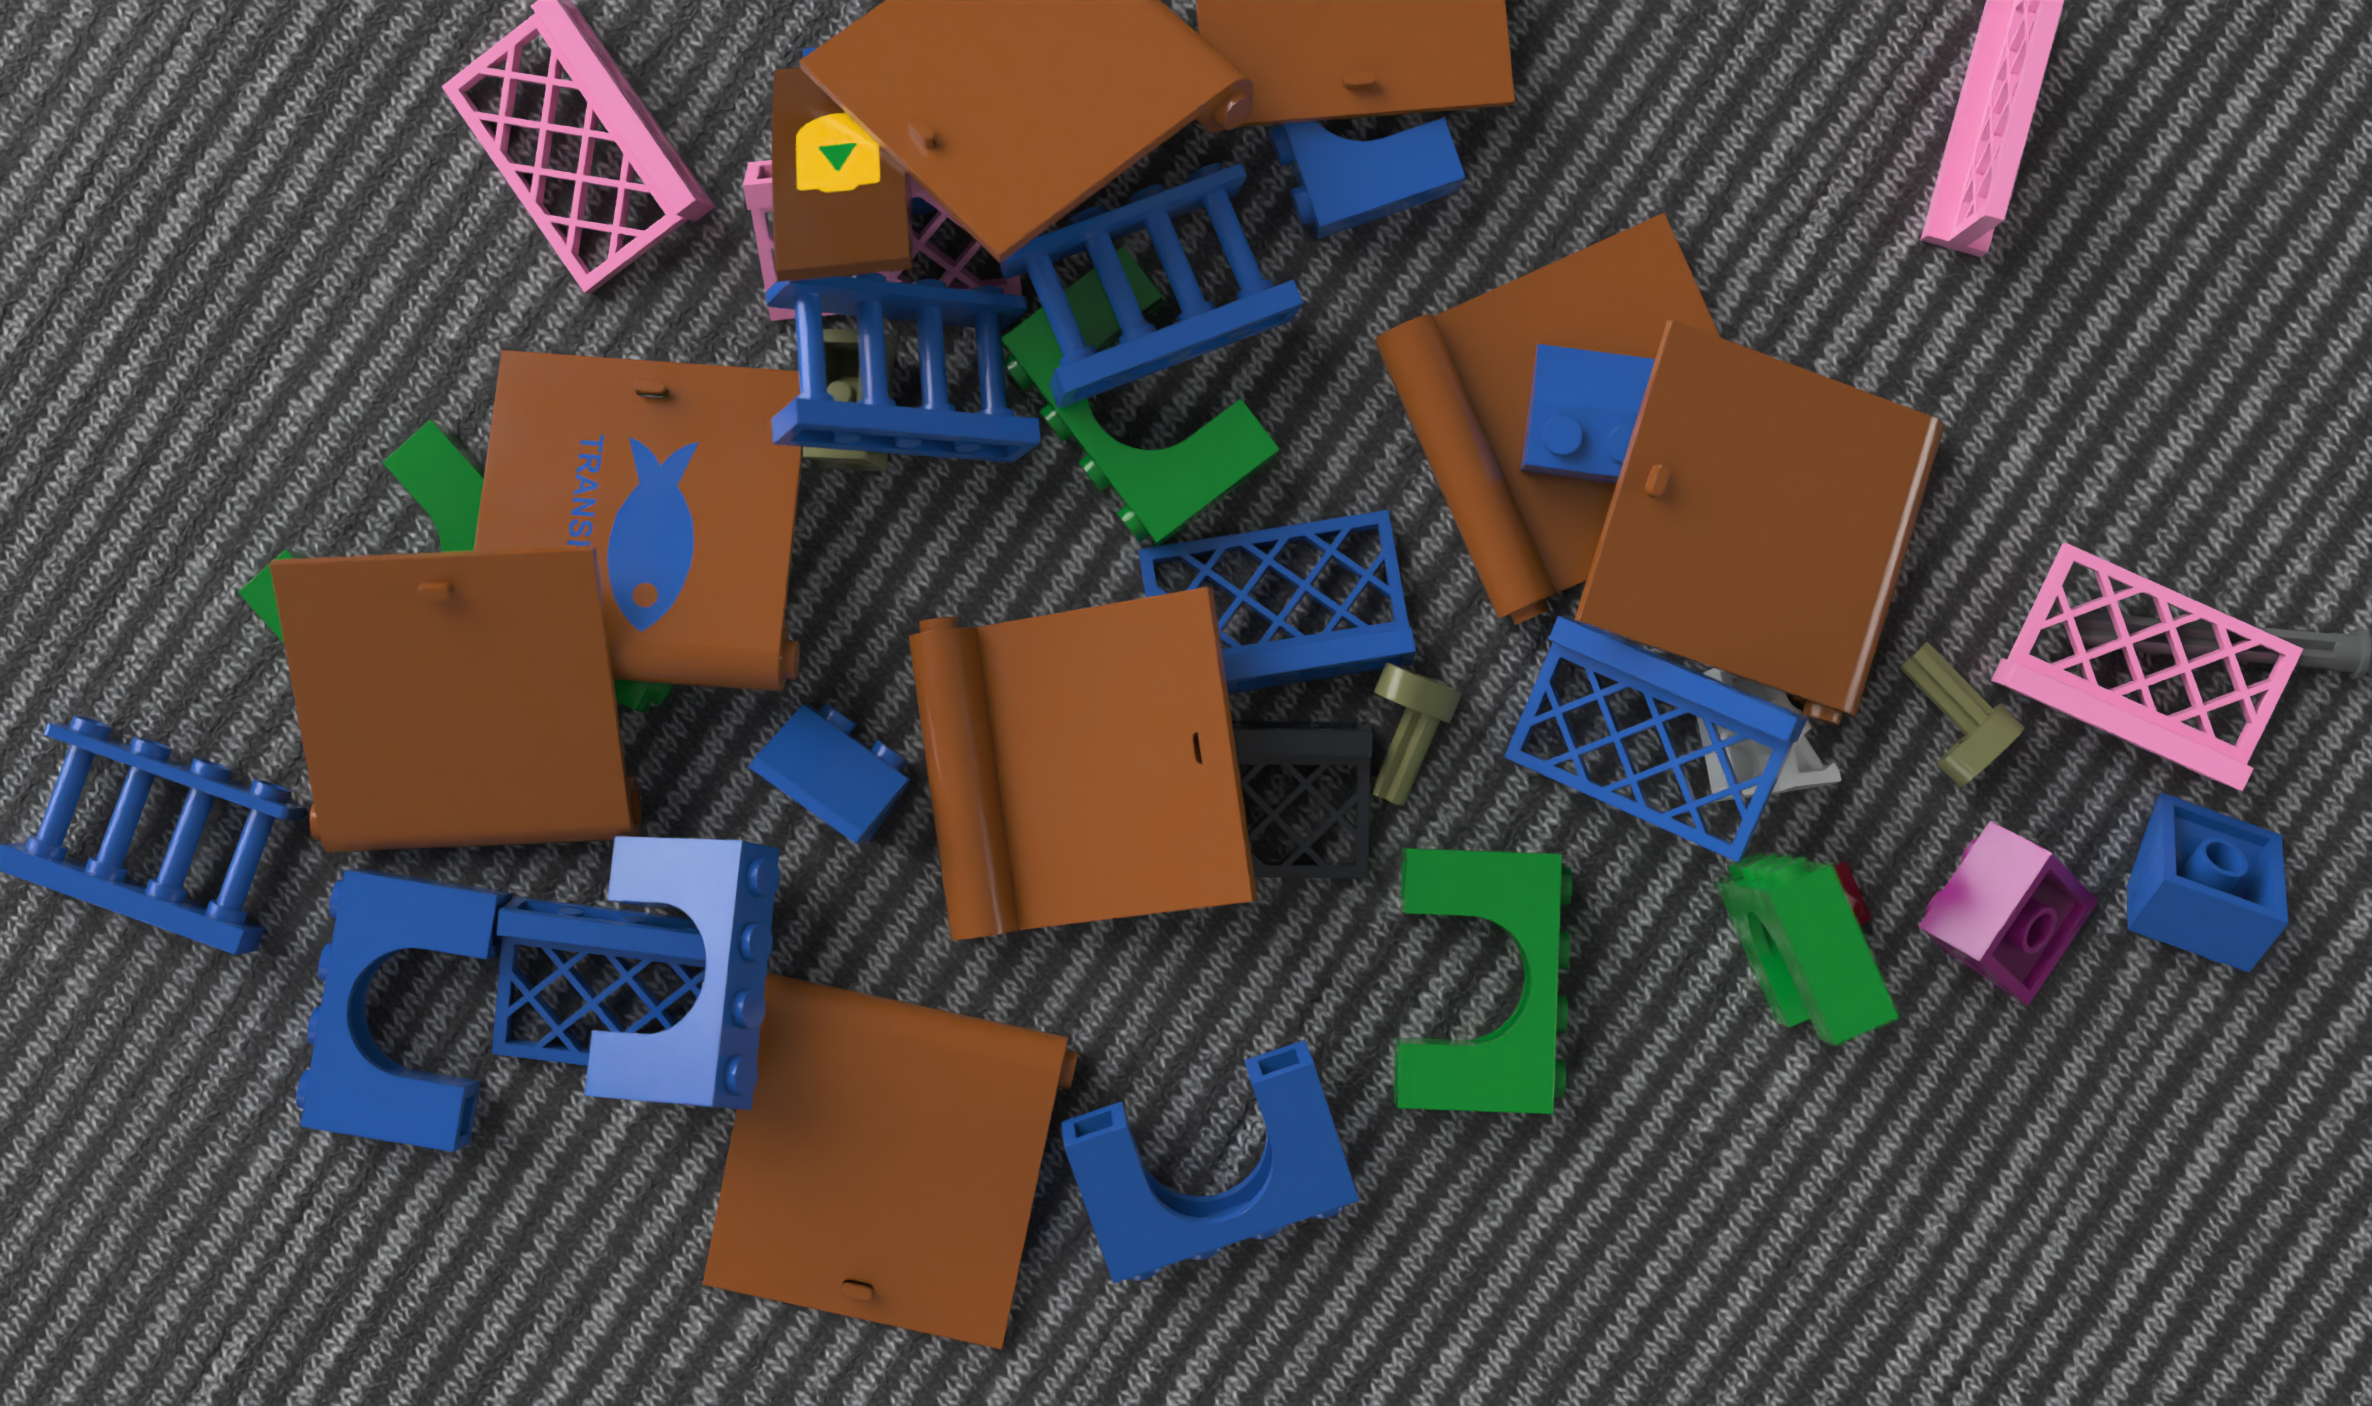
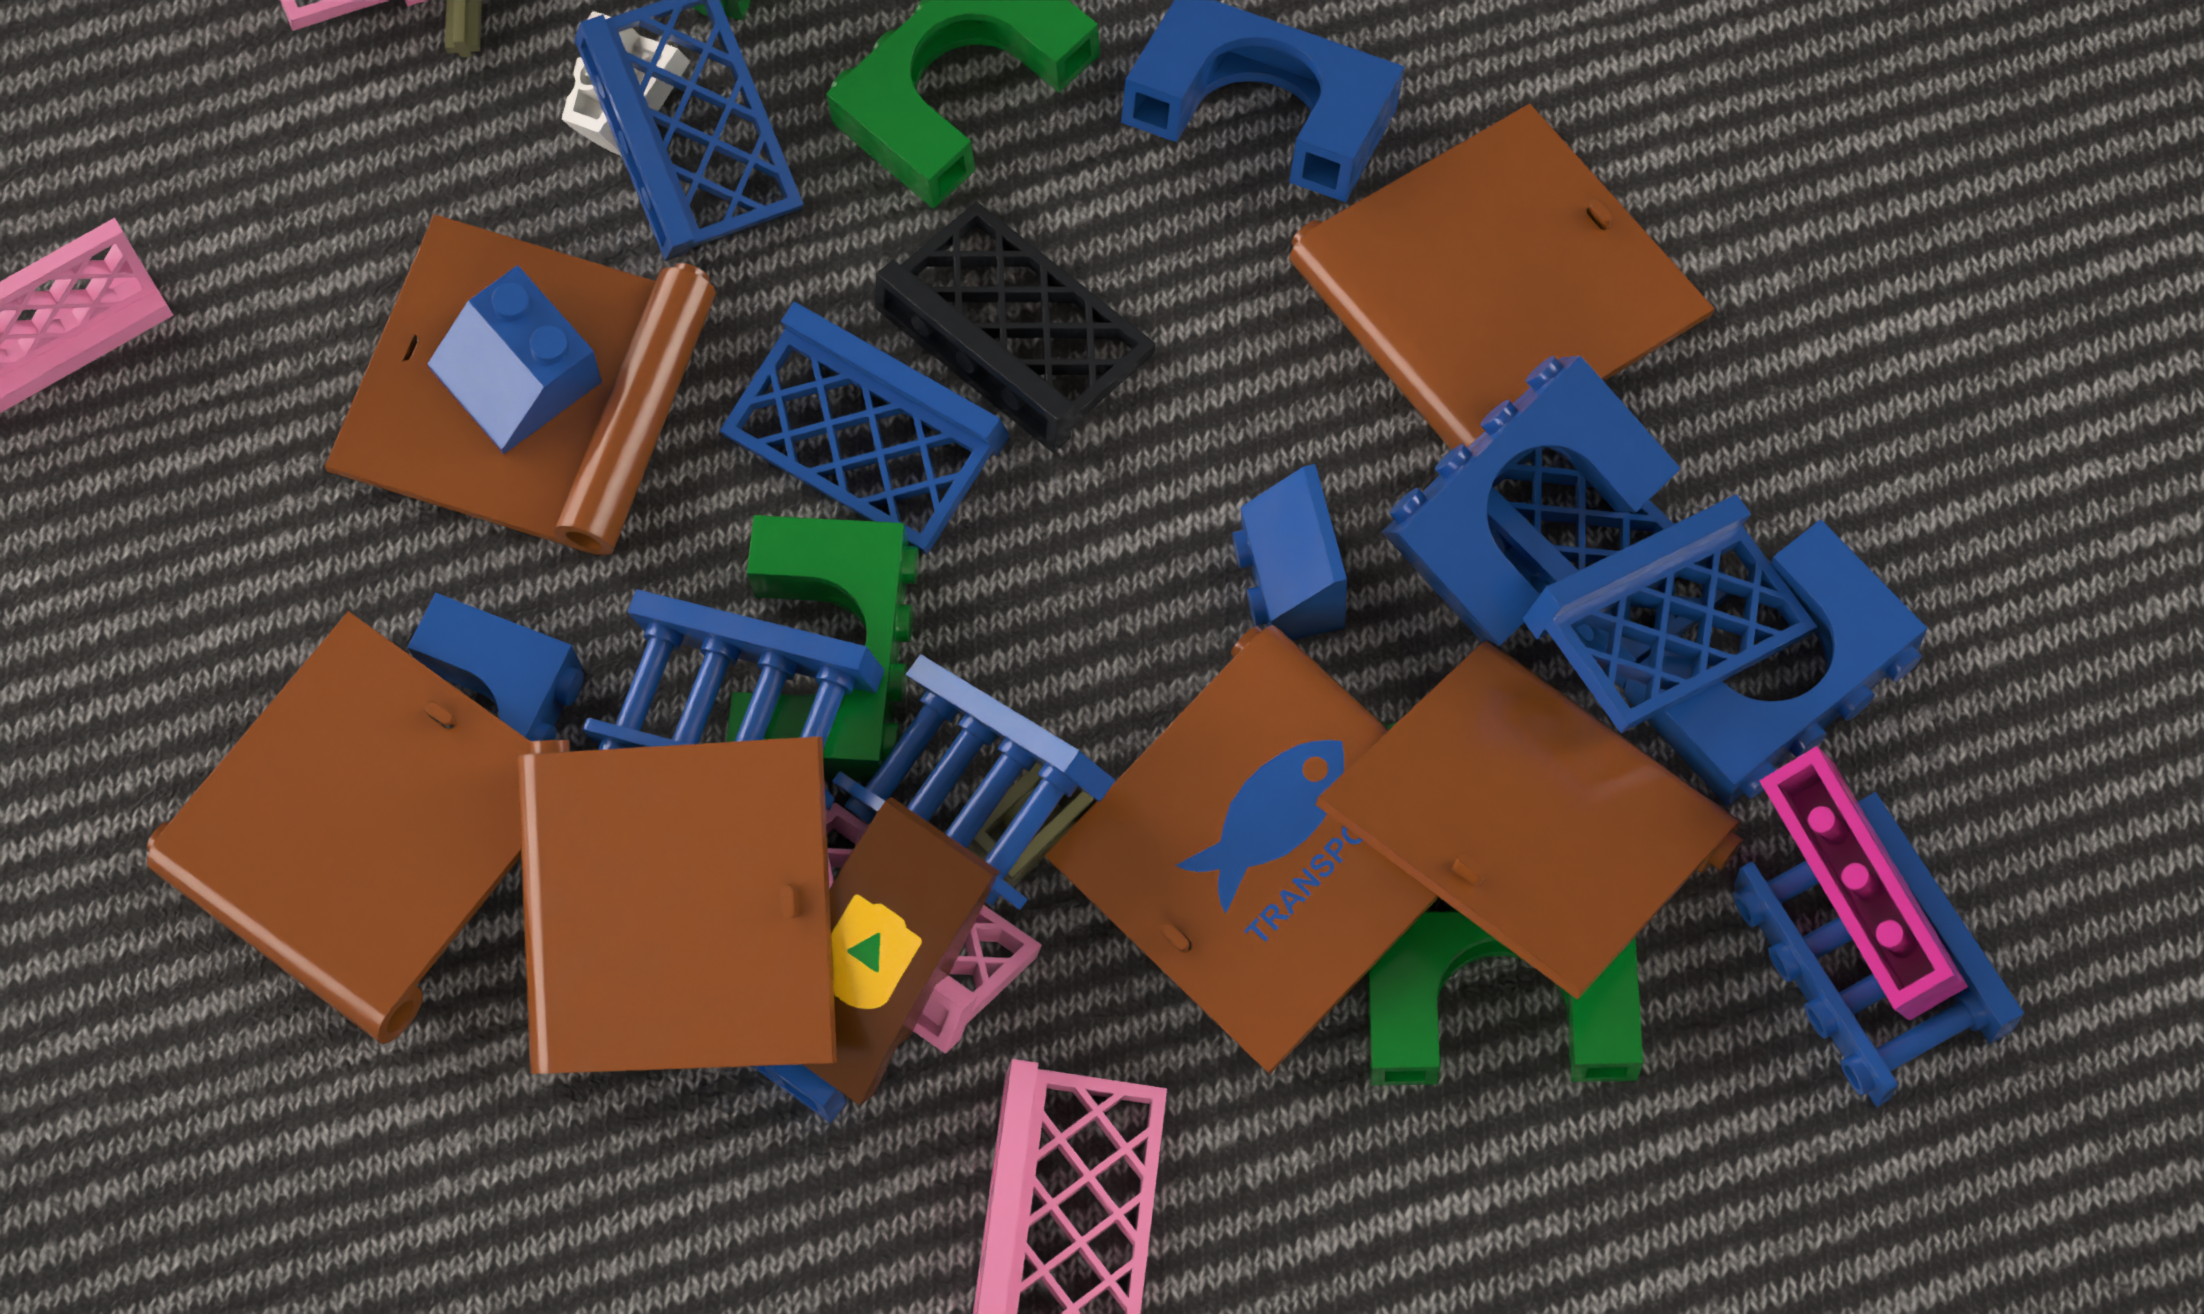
camera: 130 degrees left, 20 degrees down
dark orange door [908,587,1258,940] -> none
olive piece [1370,662,1463,806] -> none
dark orange door [1574,320,1945,726] -> none
none -> blue fence [1522,494,1818,733]
none -> dark pink brick [1760,746,1968,1021]

